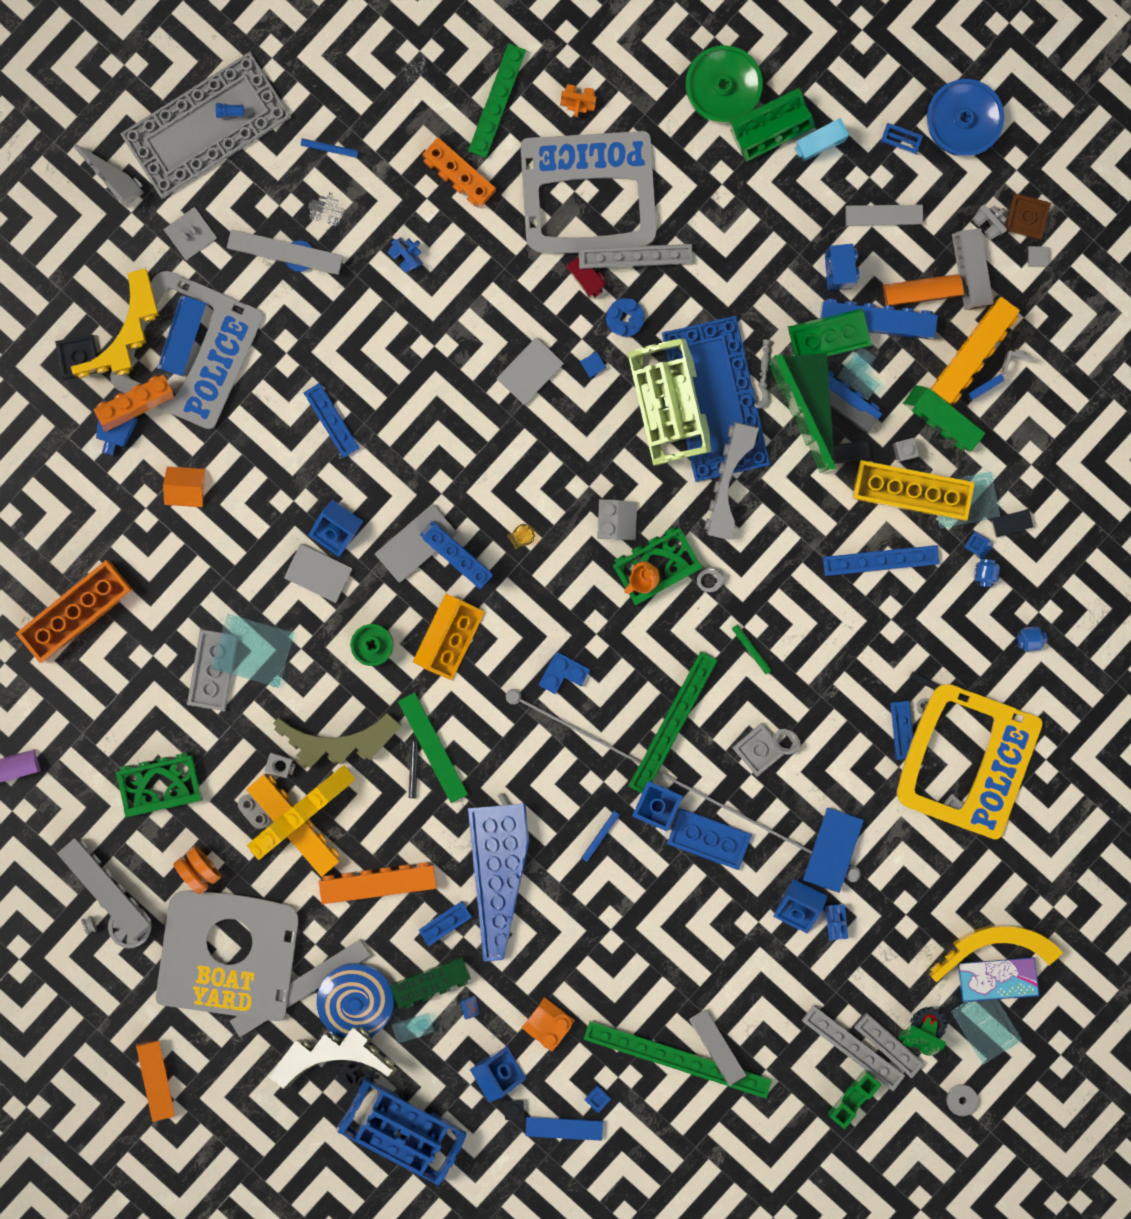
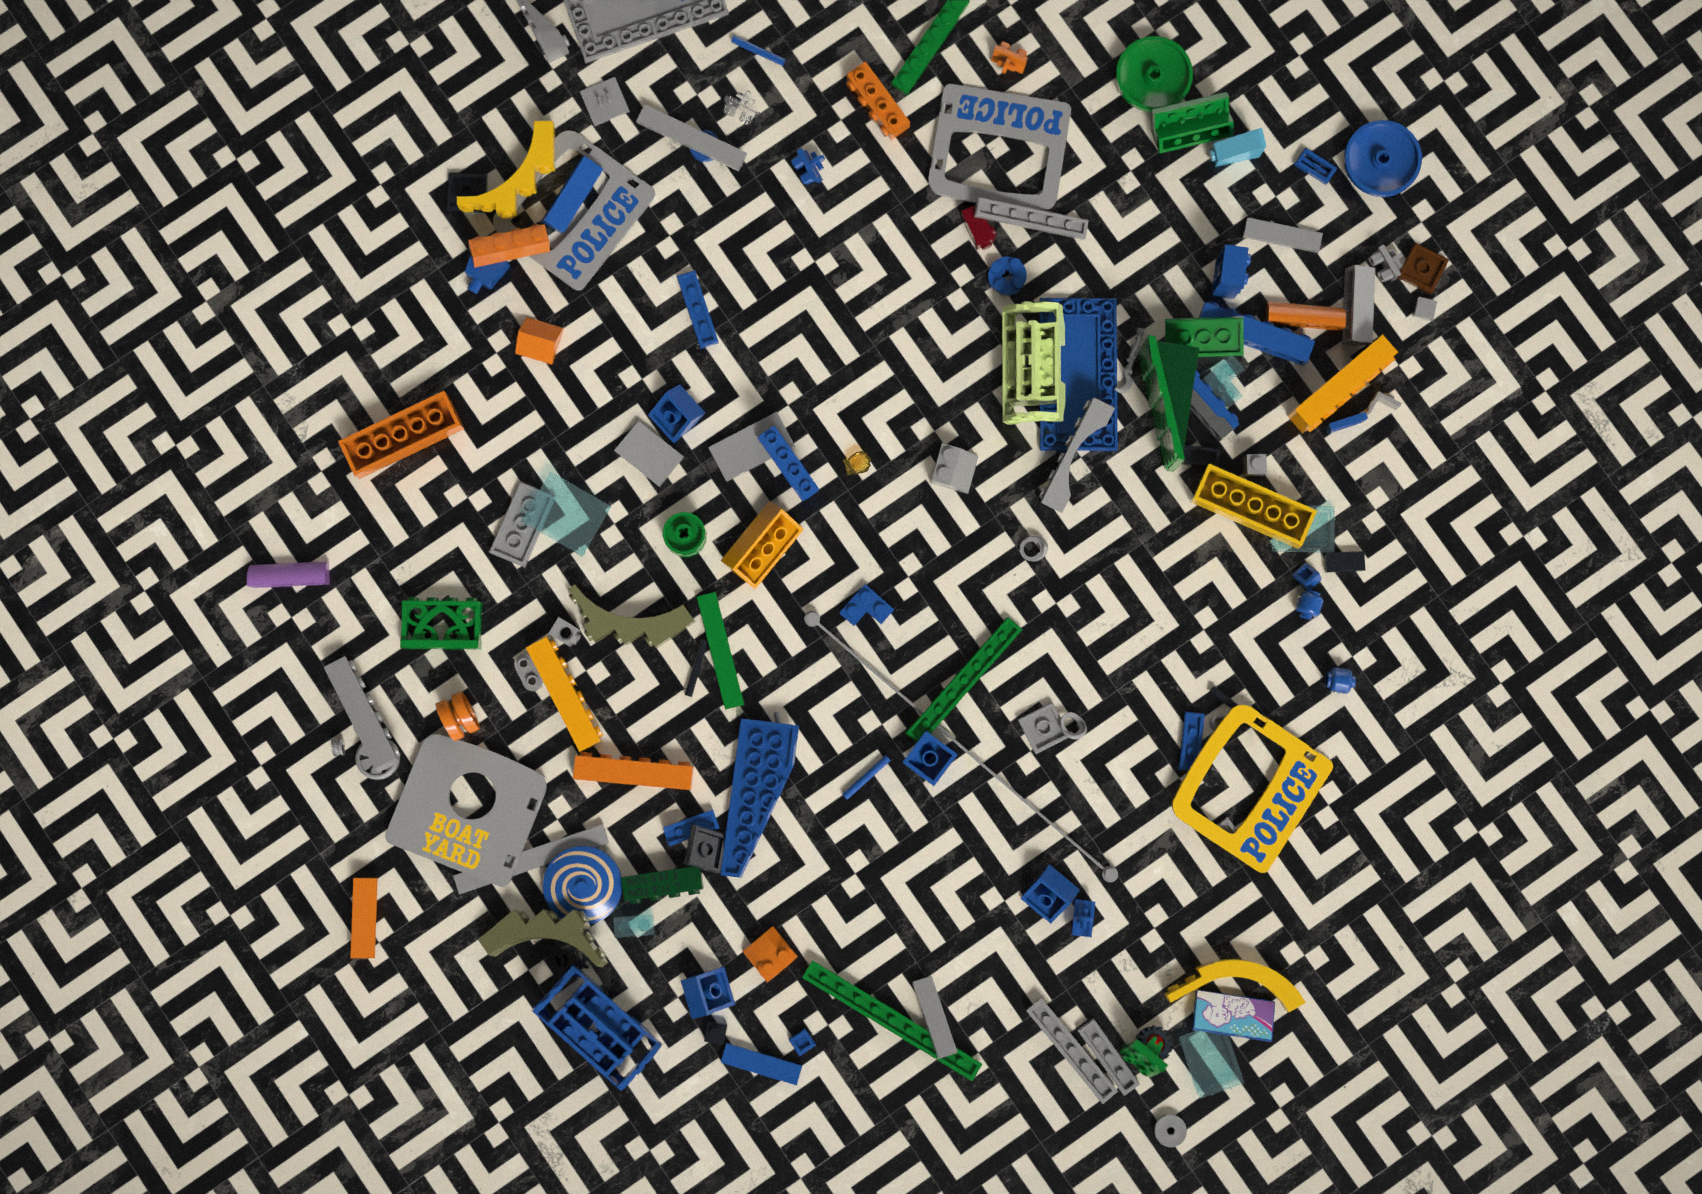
camera: 10 degrees right, 5 degrees down
yellow arch [246,765,356,860] -> none
blue slope [461,996,479,1020] -> none
light grey tile [497,337,564,405] -> none
blue tile [580,352,606,378] -> none
green fence [613,527,702,605] -> none
orange hair [624,561,660,594] -> none
blue tile [667,808,752,870] -> none
green bar [731,624,771,675] -> none
blue tile [803,808,864,893] -> none
blue tile [823,545,939,576] -> none
green arch [828,1069,881,1129] -> none
green wedge [902,385,985,452] -> none
none -> black tile [684,825,726,874]

